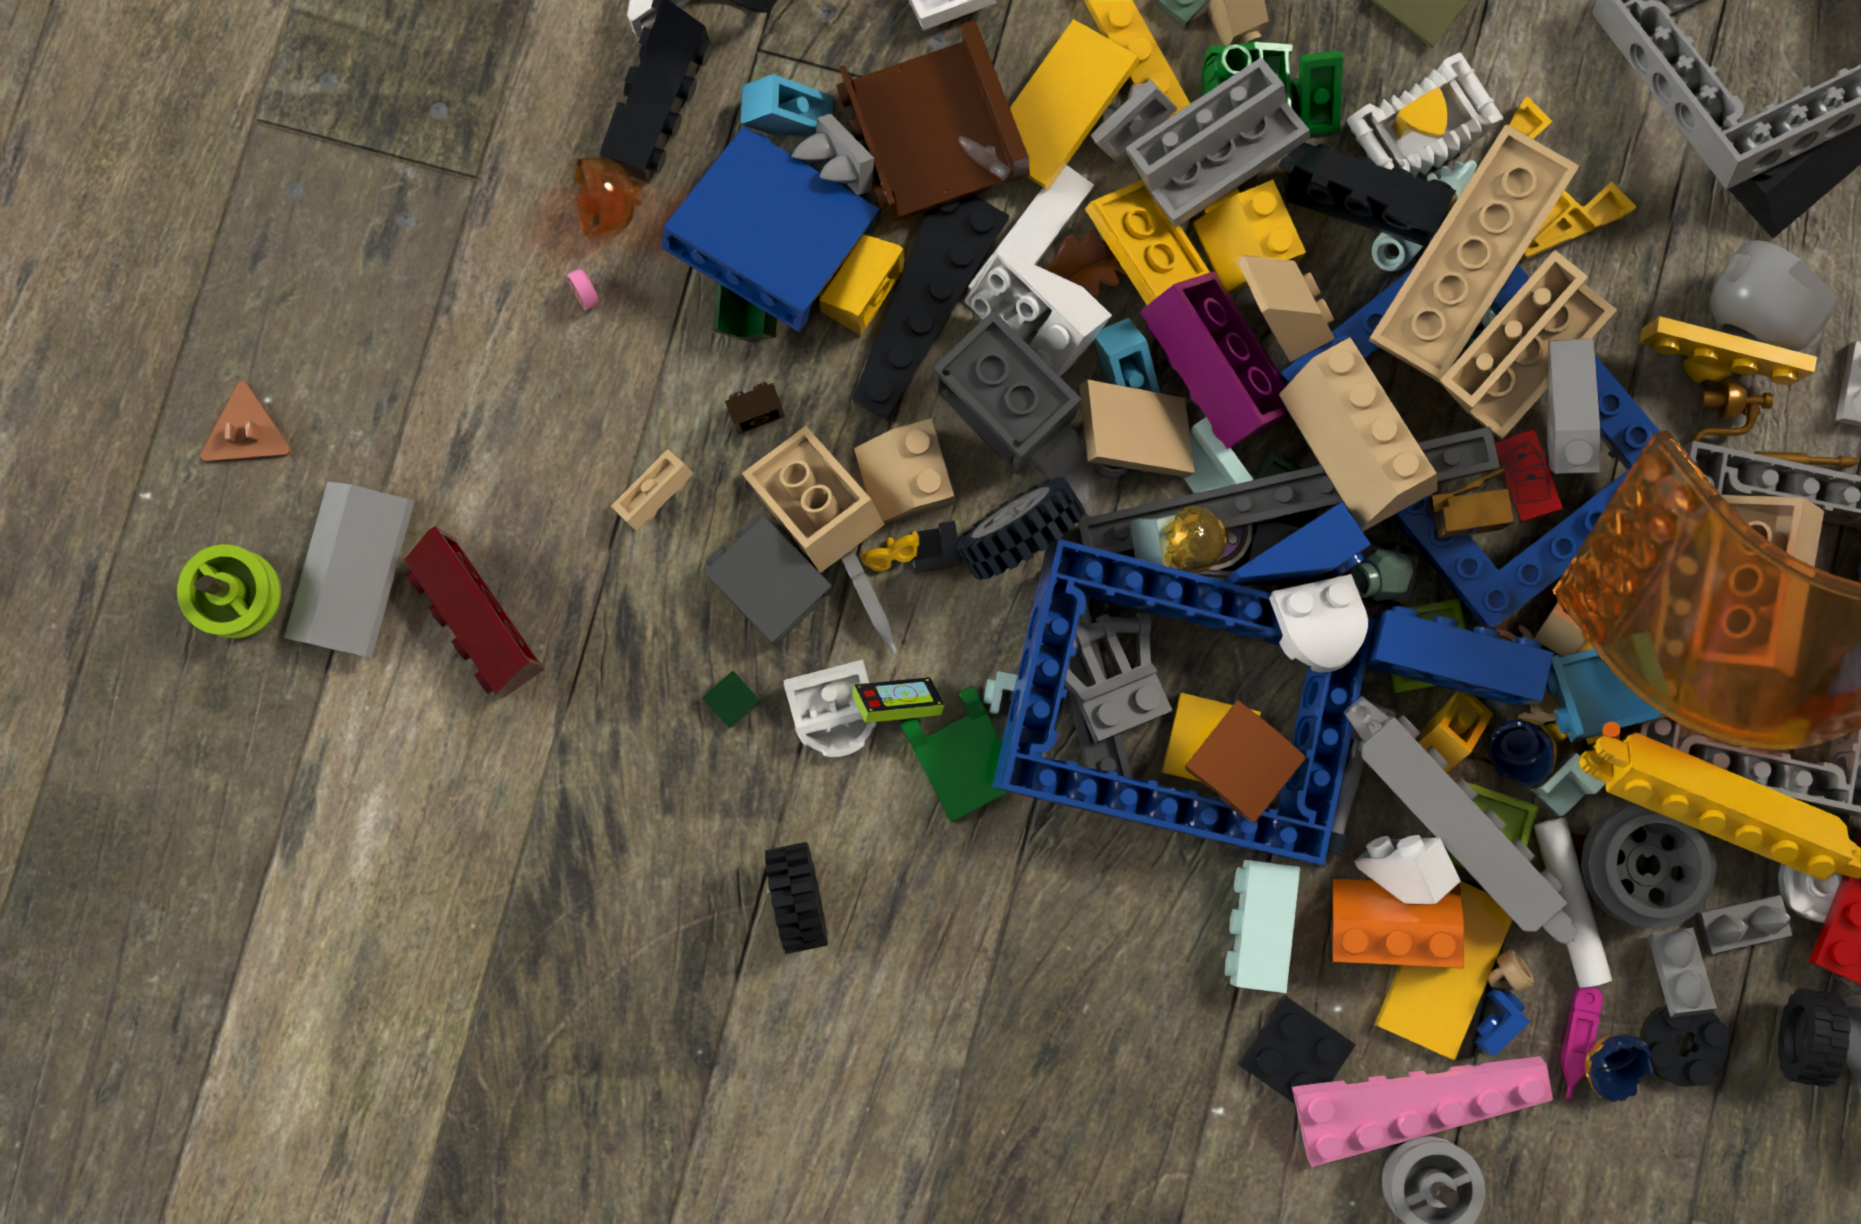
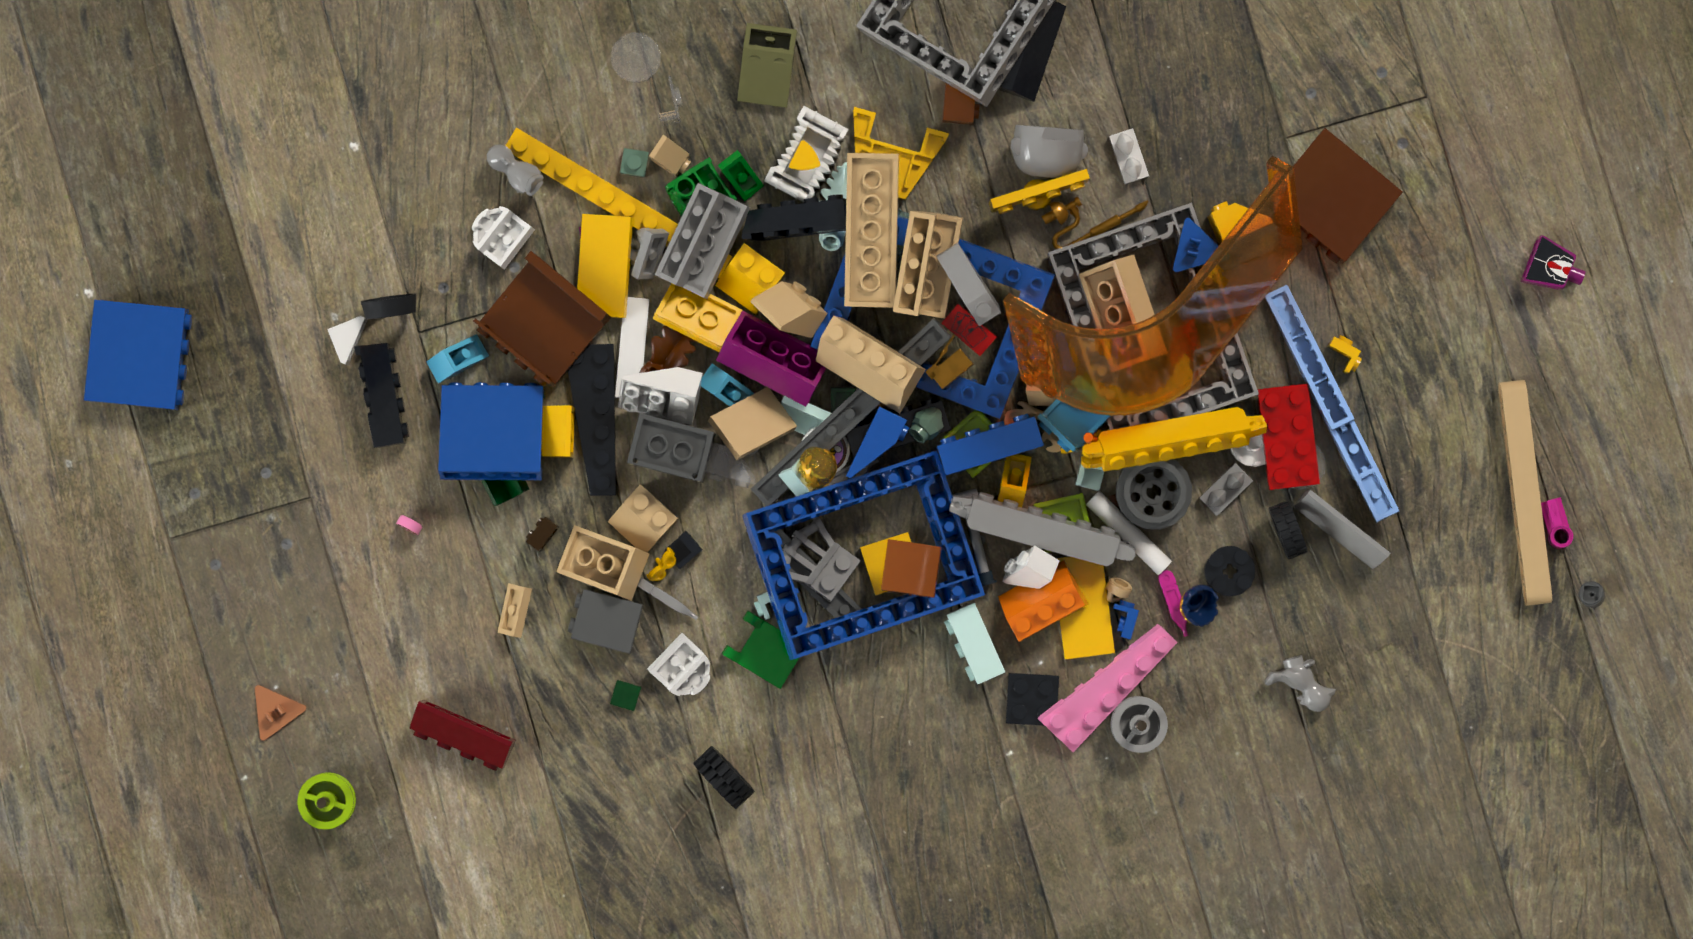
camera: 25 degrees left, 5 degrees up
light grey slope [284,481,415,659] -> none
clear orange cylinder [573,157,641,240] -> none
light grey tile [791,114,874,196] -> none
tile [852,677,945,723] -> none
black wheel [956,477,1085,580] -> none
clear helmet [958,136,1011,181] -> none
white slope [1269,574,1368,672] -> none
dark blue hair [1487,718,1557,786] -> none
light grey tile [1648,928,1717,1018] -> none
none -> dark orange slope [942,83,980,125]

